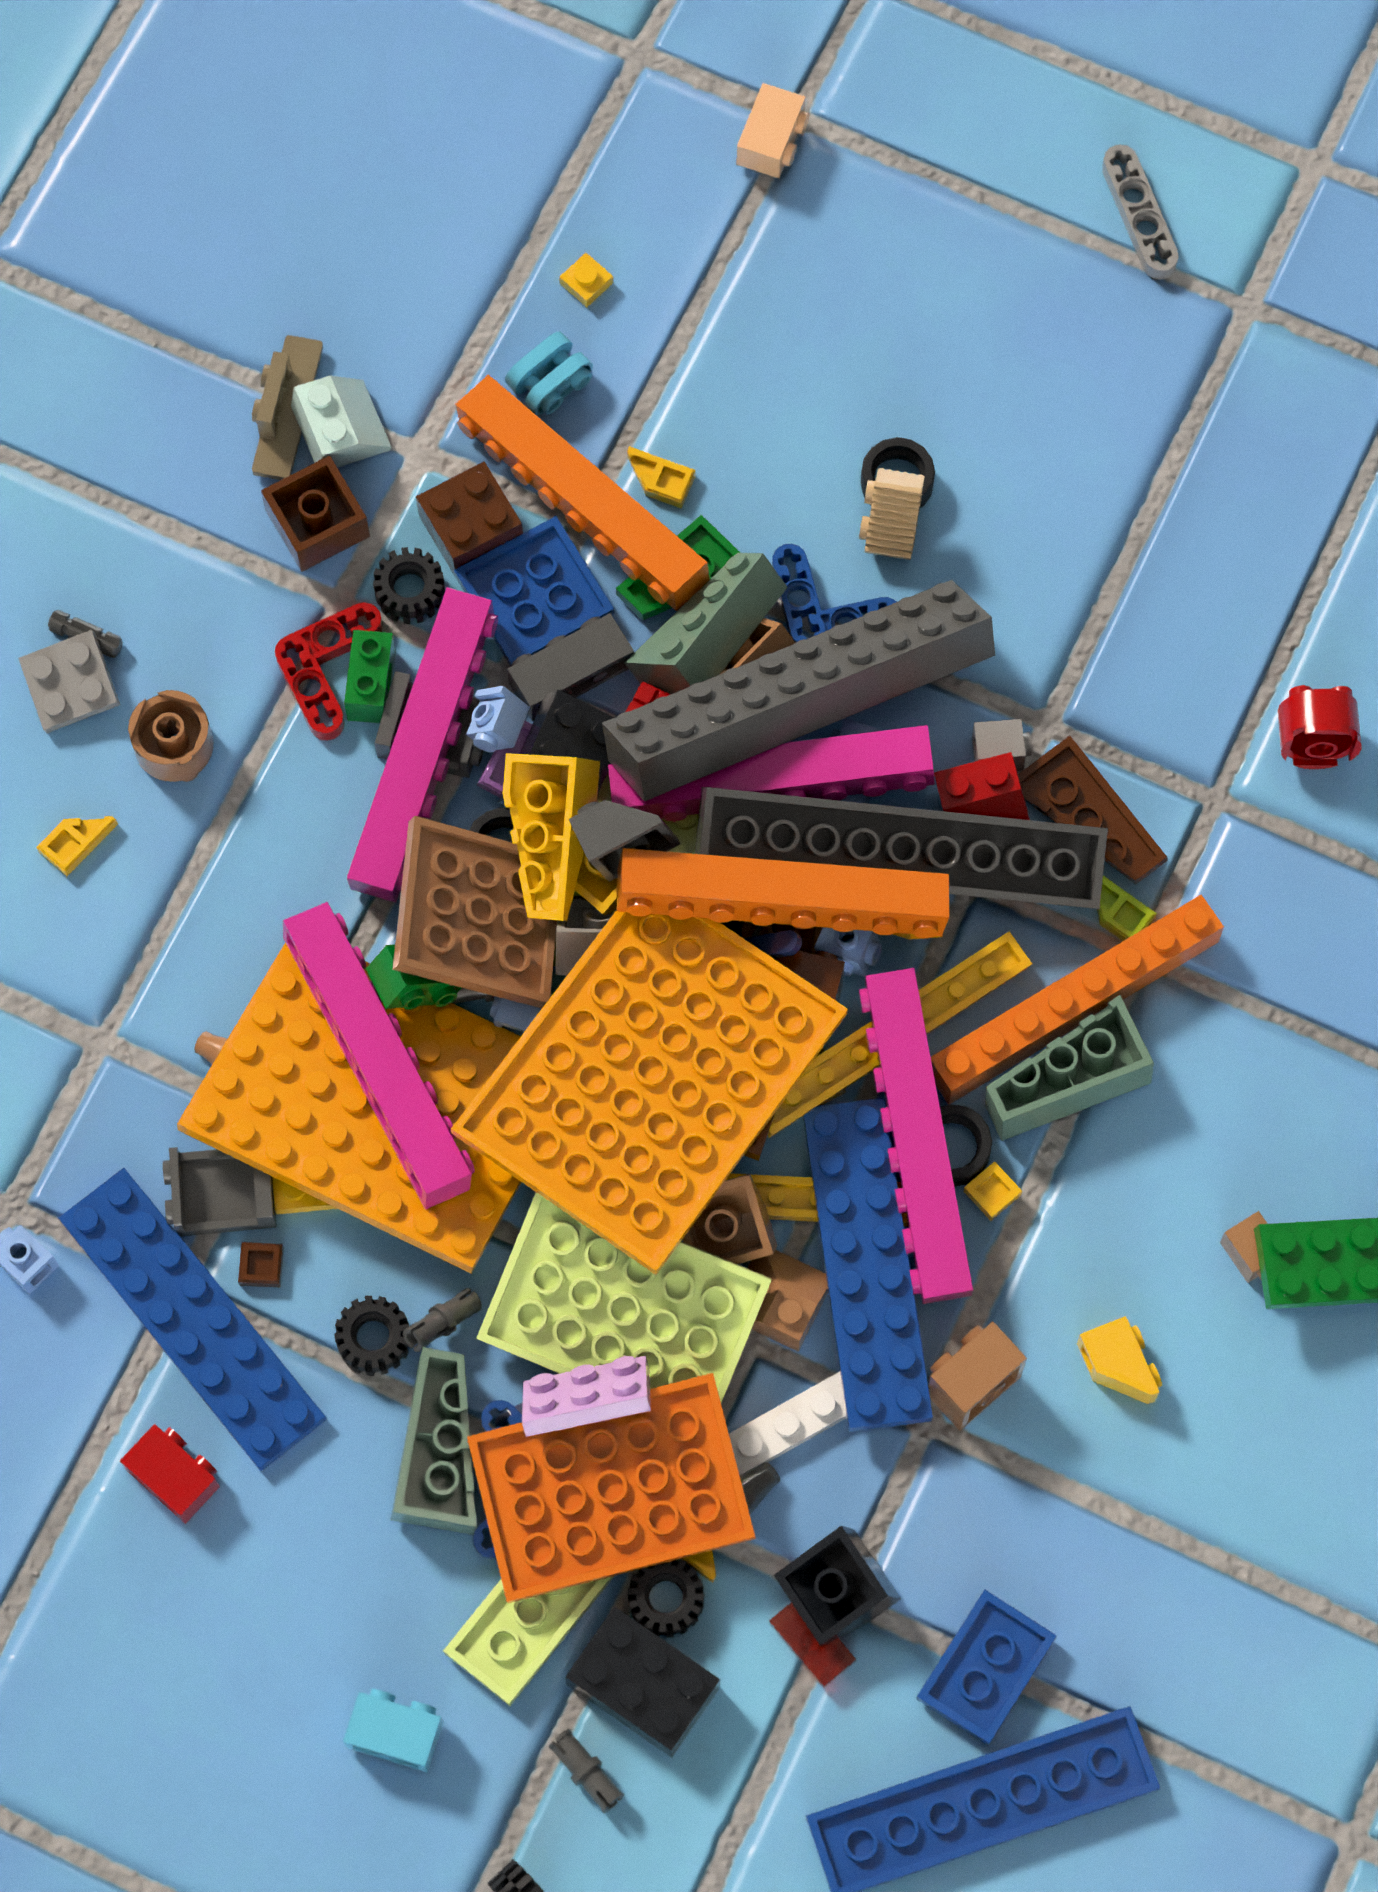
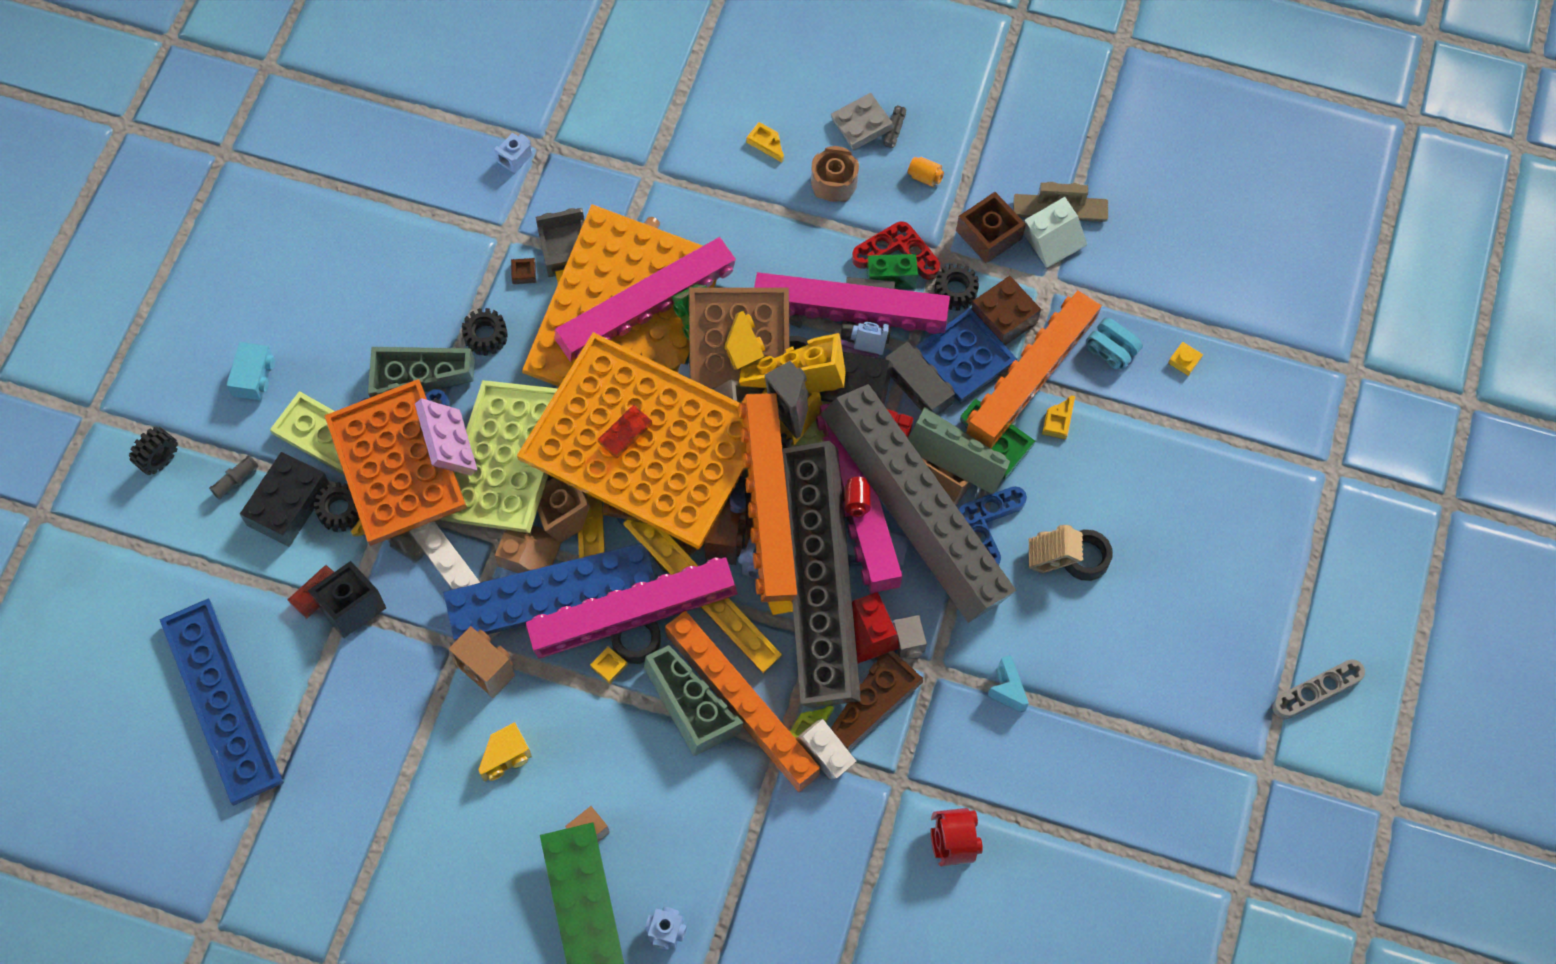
camera: 80 degrees right, 5 degrees down
blue plate [58,1168,327,1472] -> none
red brick [120,1423,220,1524] -> none
dark grey pin [403,1288,482,1352] -> none
light nougat brick [737,83,810,178] -> none
blue plate [916,1589,1057,1746] -> none
none -> clear red plate [598,405,653,459]
none -> yellow slope [724,311,765,370]
none -> white brick [796,719,856,780]
none -> red brick [844,477,871,517]
none -> light orange brick [907,157,944,187]
none -> medium azure slope [988,655,1029,713]

